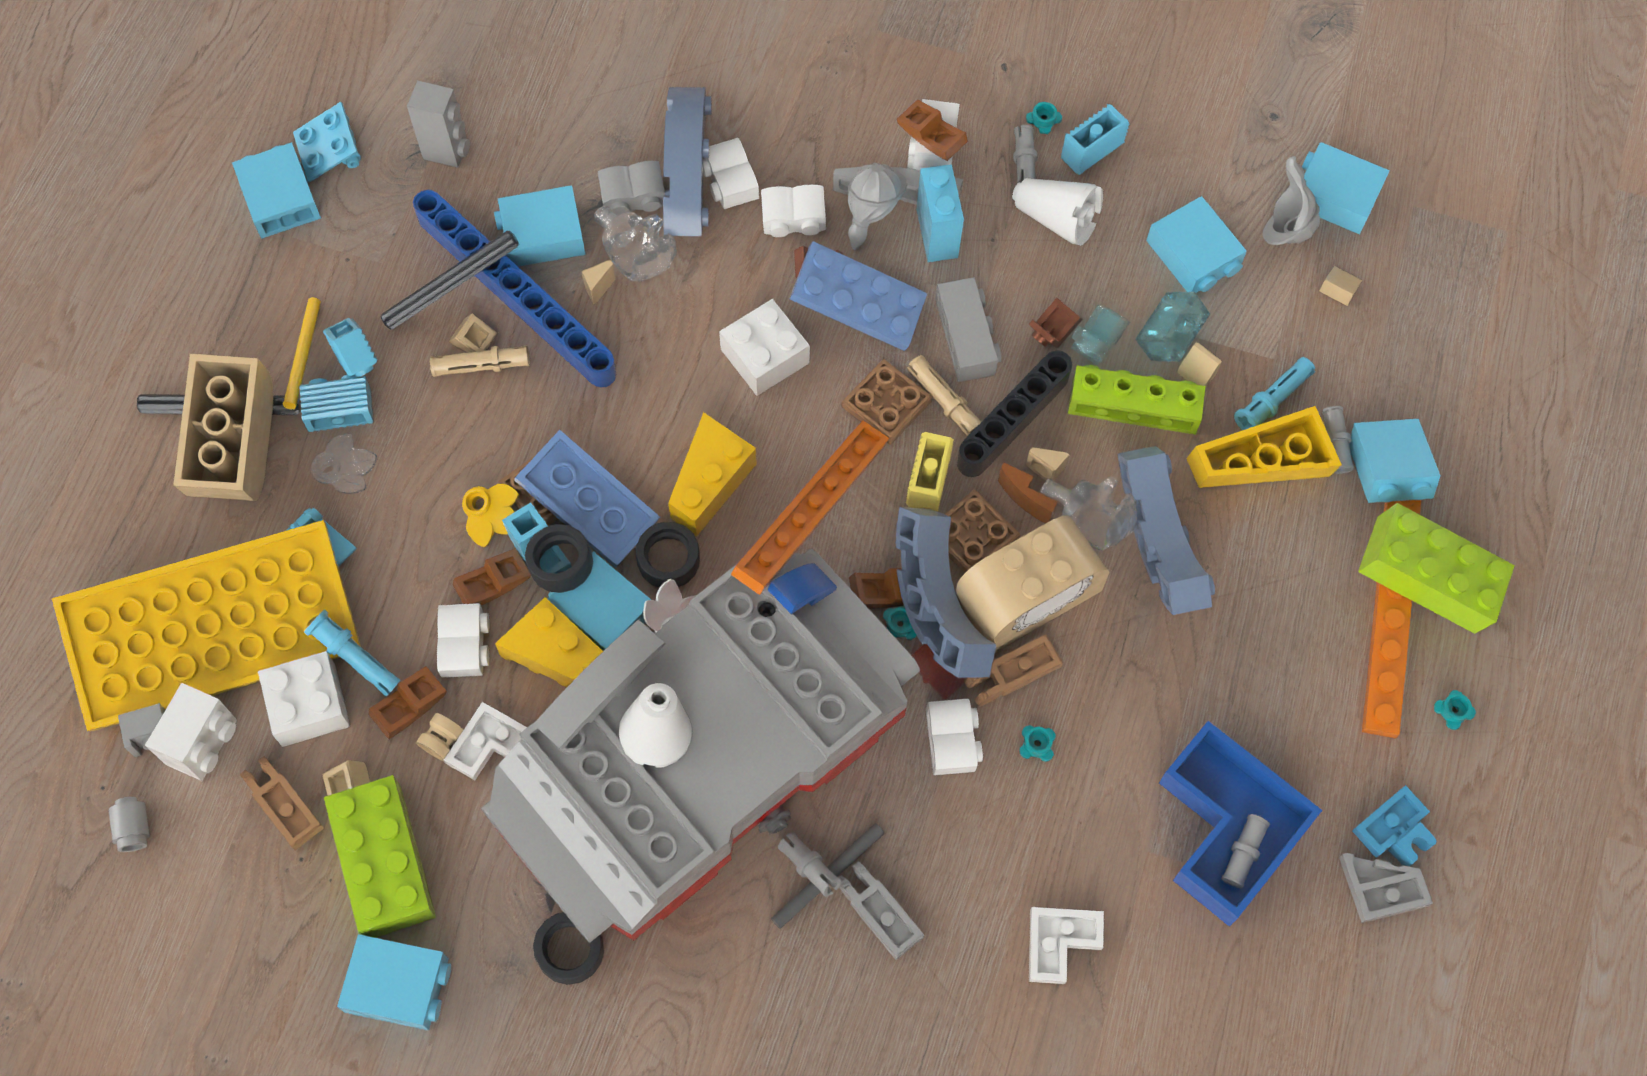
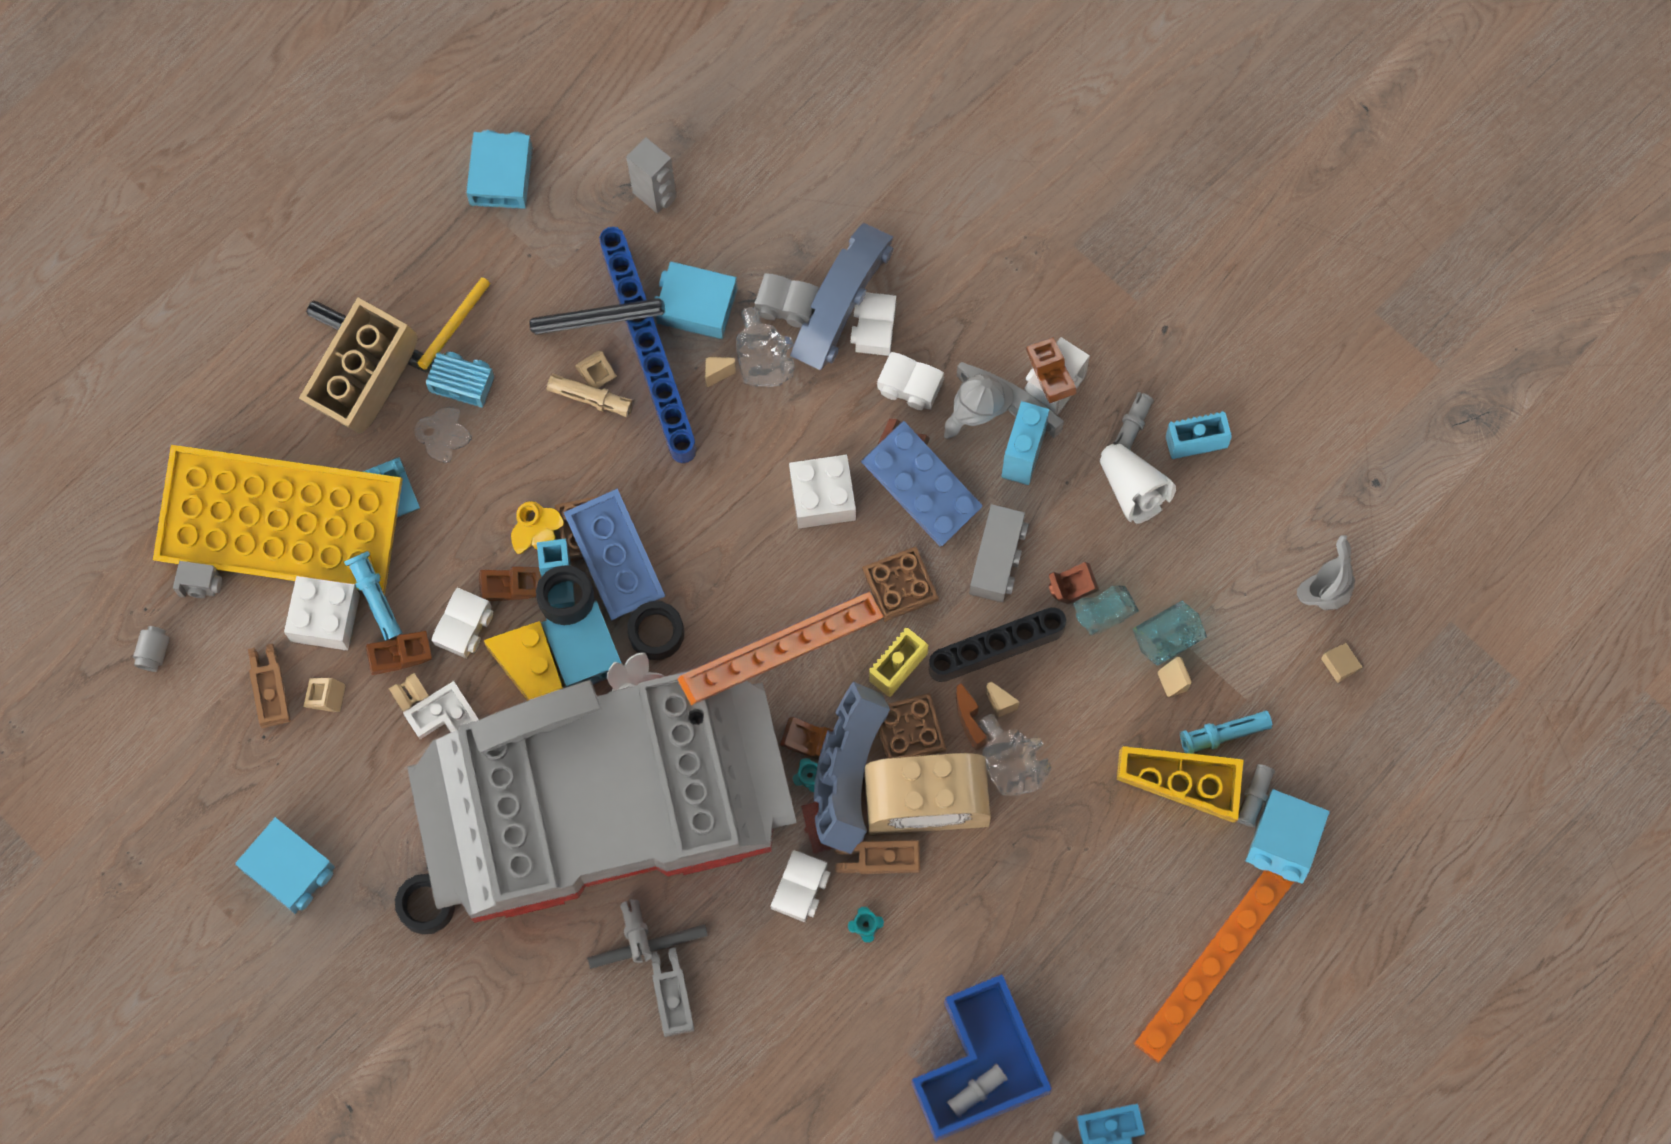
camera: 30 degrees right, 5 degrees up
white brick [145,683,237,781] -> none
medium azure hinge [293,102,361,183] -> none
medium azure brick [323,318,377,377] -> none
lime brick [324,775,436,938] -> none
white cone [619,683,692,768] -> none
yellow wedge [668,412,757,537] -> none
dark grey plate [758,805,791,835] -> none
blue slope [768,563,837,614] -> none
tan pin [907,355,982,436] -> none
teal plate [1026,102,1062,134] -> none
white plate [1029,907,1104,984] -> none
lime brick [1068,365,1206,435] -> none
sand blue brick [1118,446,1215,615] -> none
medium azure brick [1146,196,1247,296] -> none
medium azure brick [1302,142,1390,235] -> none
lime brick [1358,503,1515,634] -> none
teal plate [1434,690,1476,730] -> none

